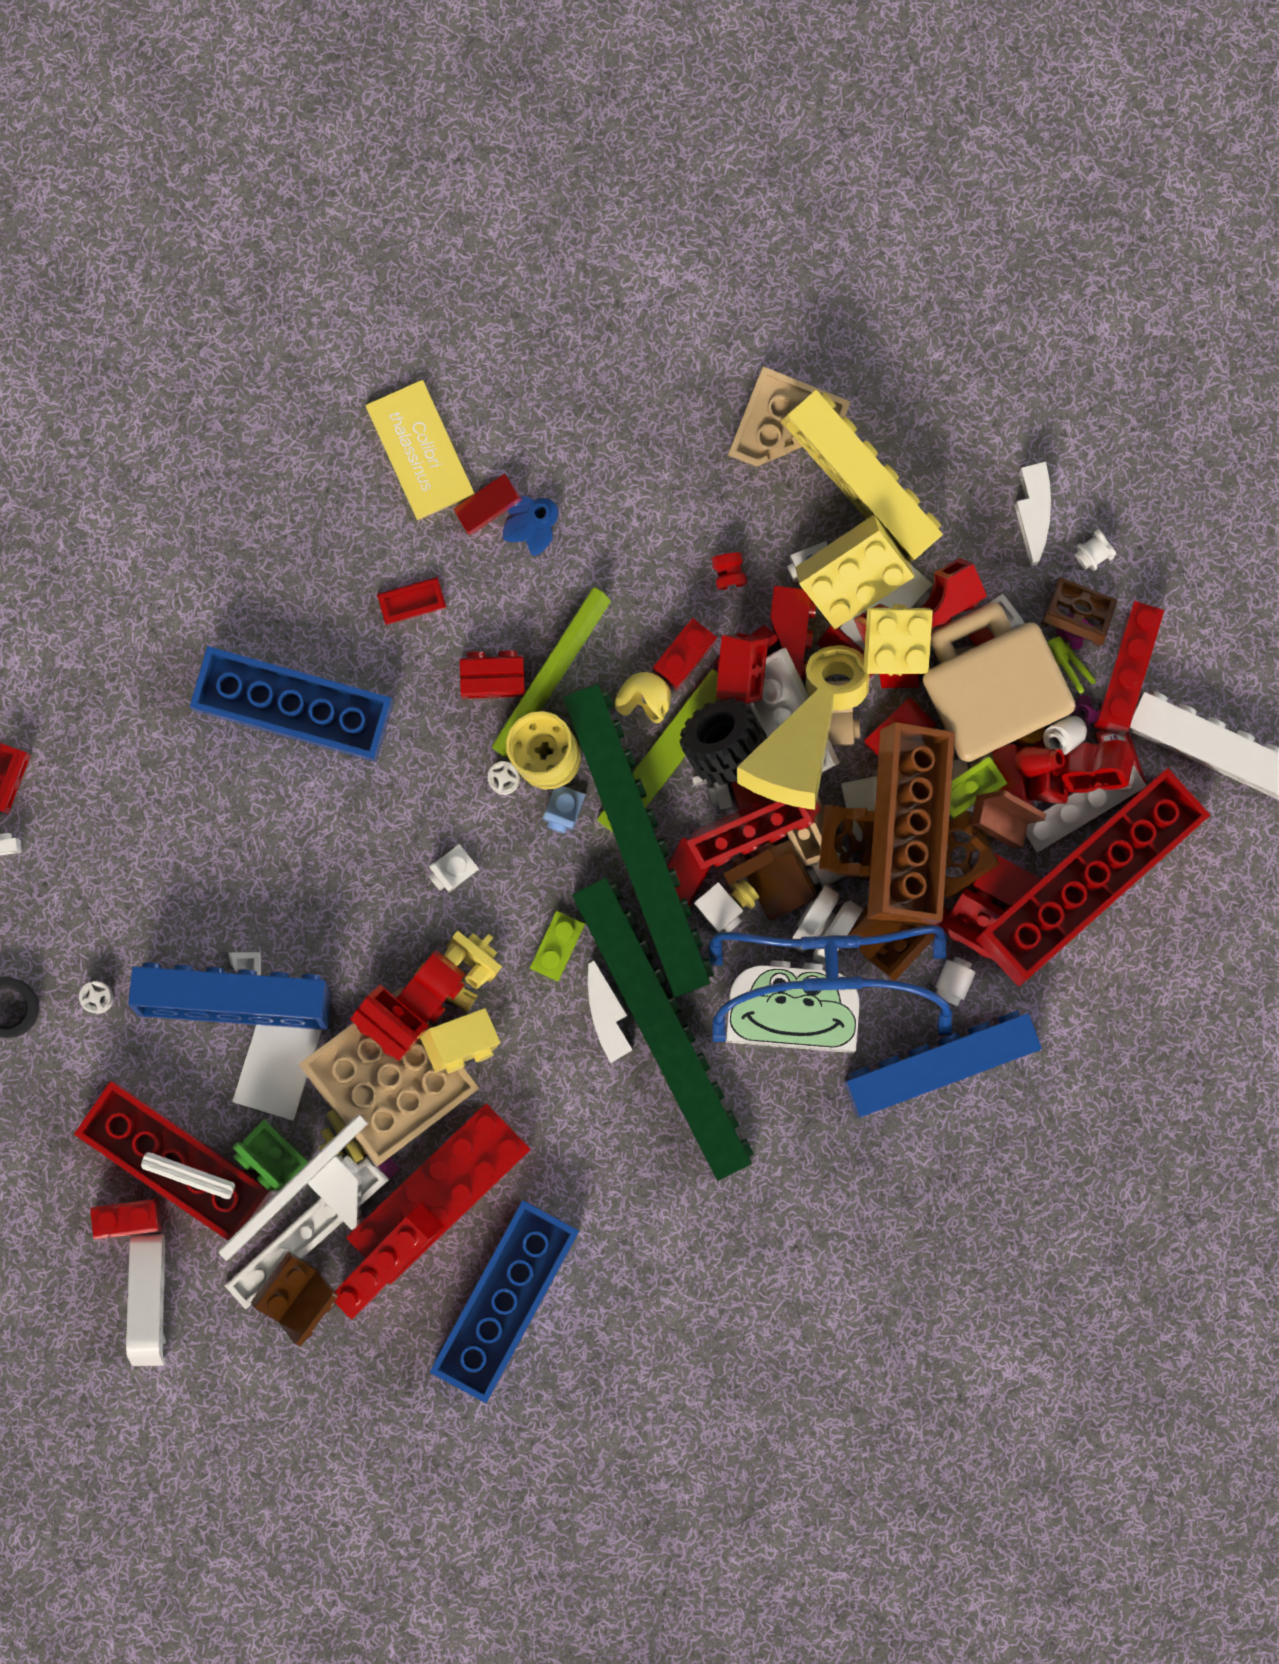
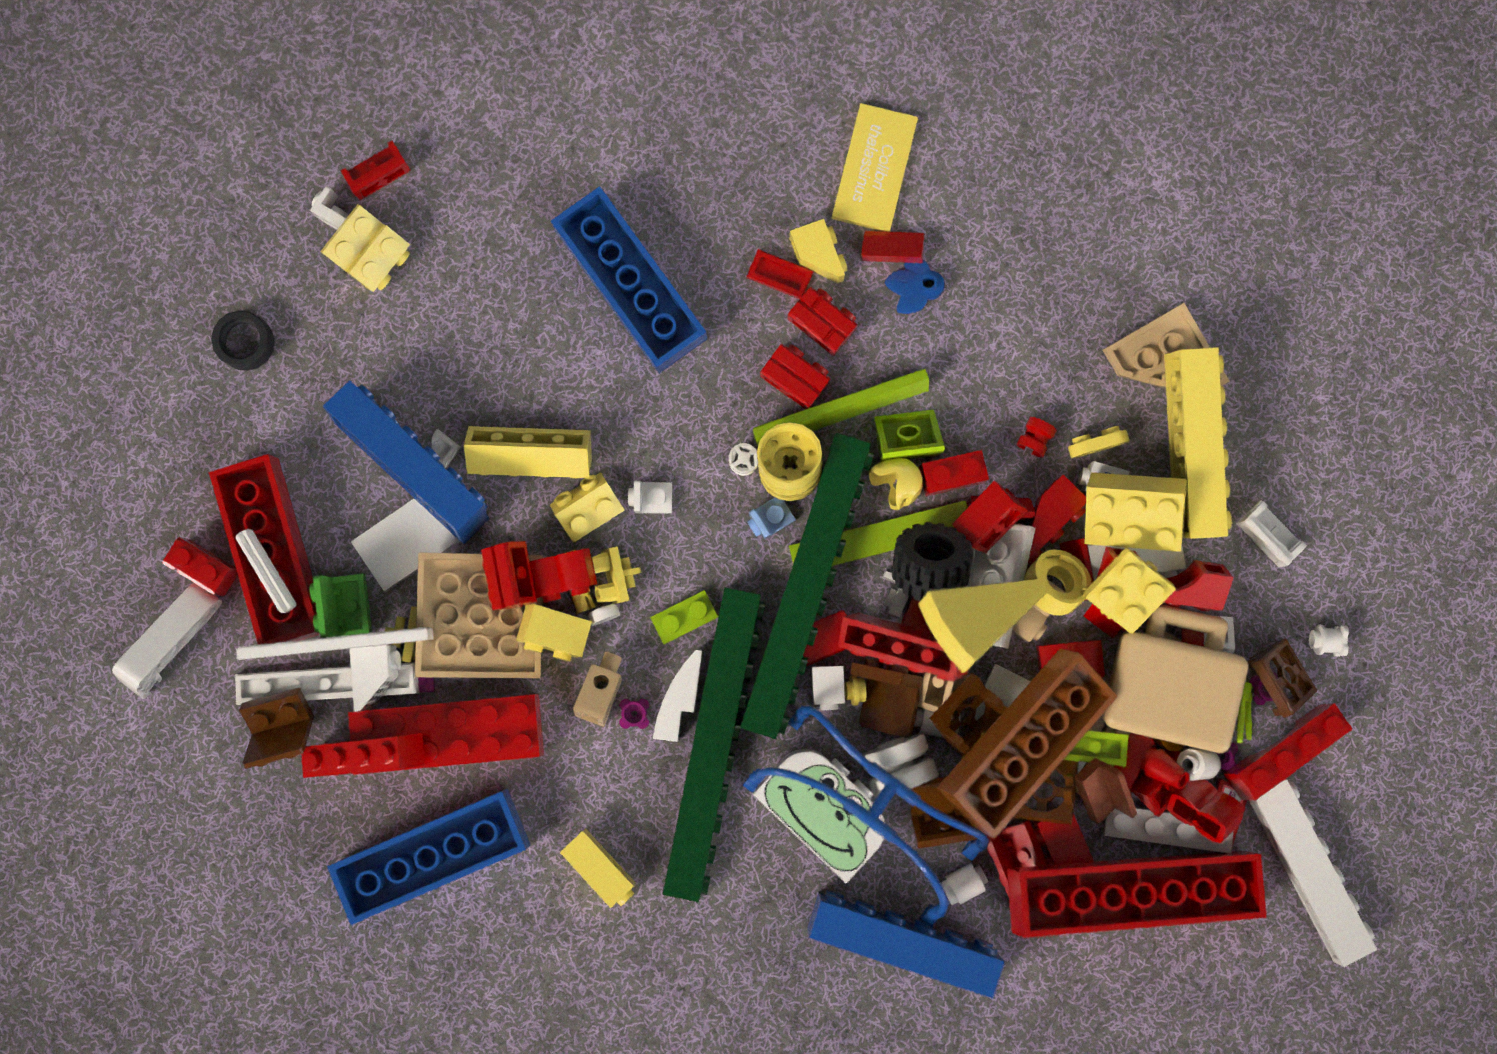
camera: 40 degrees right, 0 degrees up
white wheel [79,981,114,1014] -> none
white slope [1015,462,1051,566] -> none
none -> light yellow plate [320,204,410,292]
none -> light yellow brick [464,426,592,478]
none -> light yellow bracket [550,473,625,543]
none -> light yellow brick [560,828,636,908]
none -> tan torso [573,652,622,727]
none -> white tile [588,604,620,626]
none -> magenta plate [619,698,650,729]
none -> red brick [787,287,858,357]
none -> light yellow slope [789,219,848,283]
none -> lime slope [874,409,945,462]
none -> light yellow plate [1068,426,1130,459]
none -> white hinge [1236,500,1307,567]

